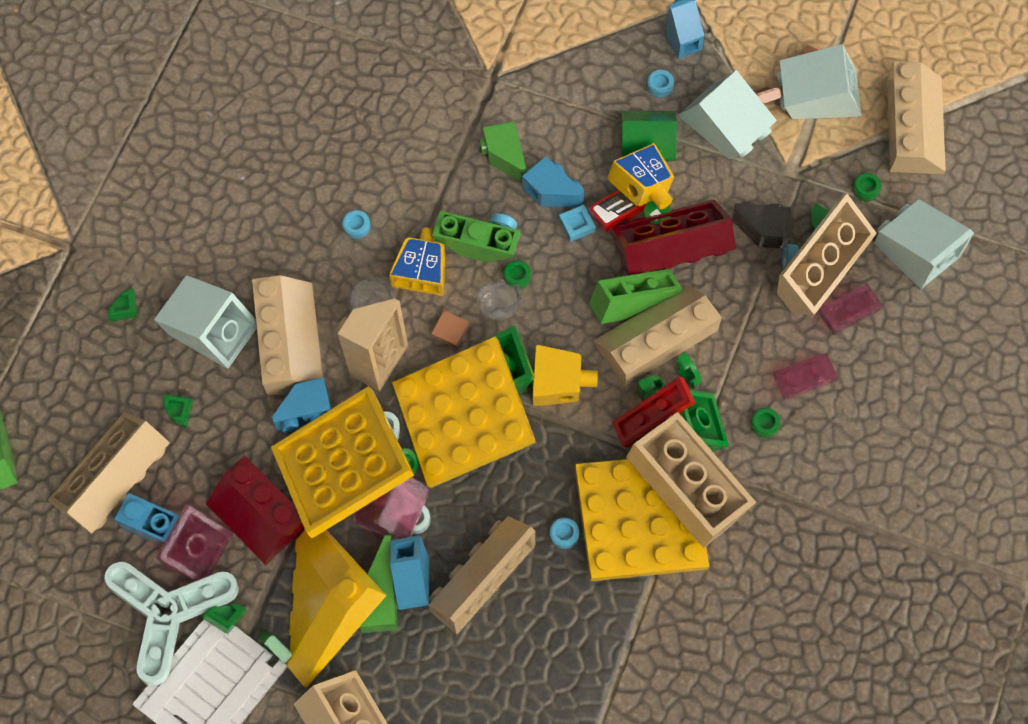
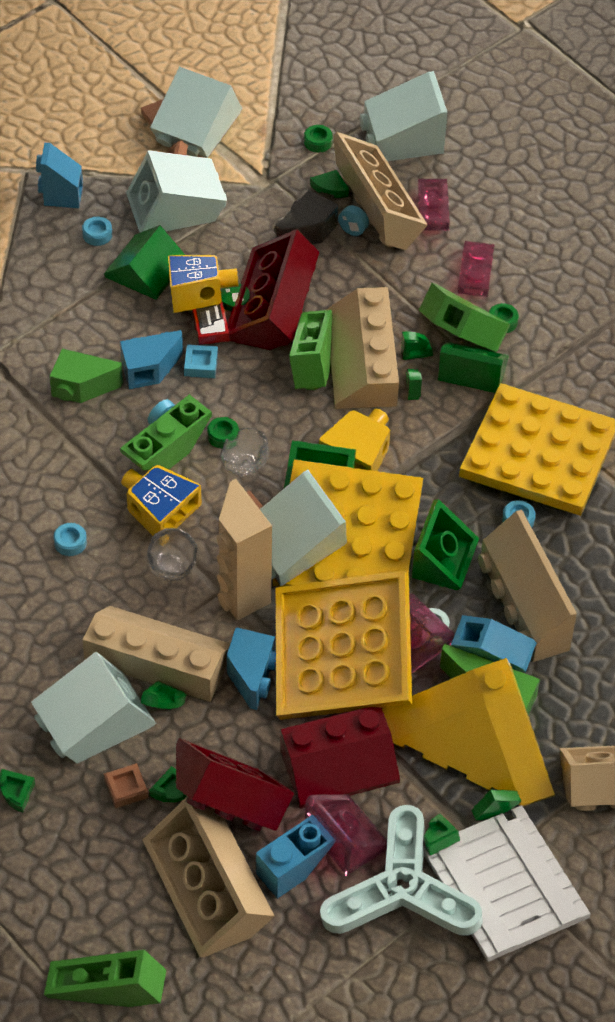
camera: 65 degrees left, 15 degrees down
red tile [612,377,695,448] -> none
tan slope [626,412,756,548] -> none
tan slope [887,61,946,174] -> none
none -> nougat tile [104,763,148,808]
none -> green tile [140,681,187,709]
none -> dark red slope [176,738,294,831]
none -> light aqua slope [260,470,347,586]
none -> green slope [412,499,479,590]
none -> bright green slope [419,283,511,352]

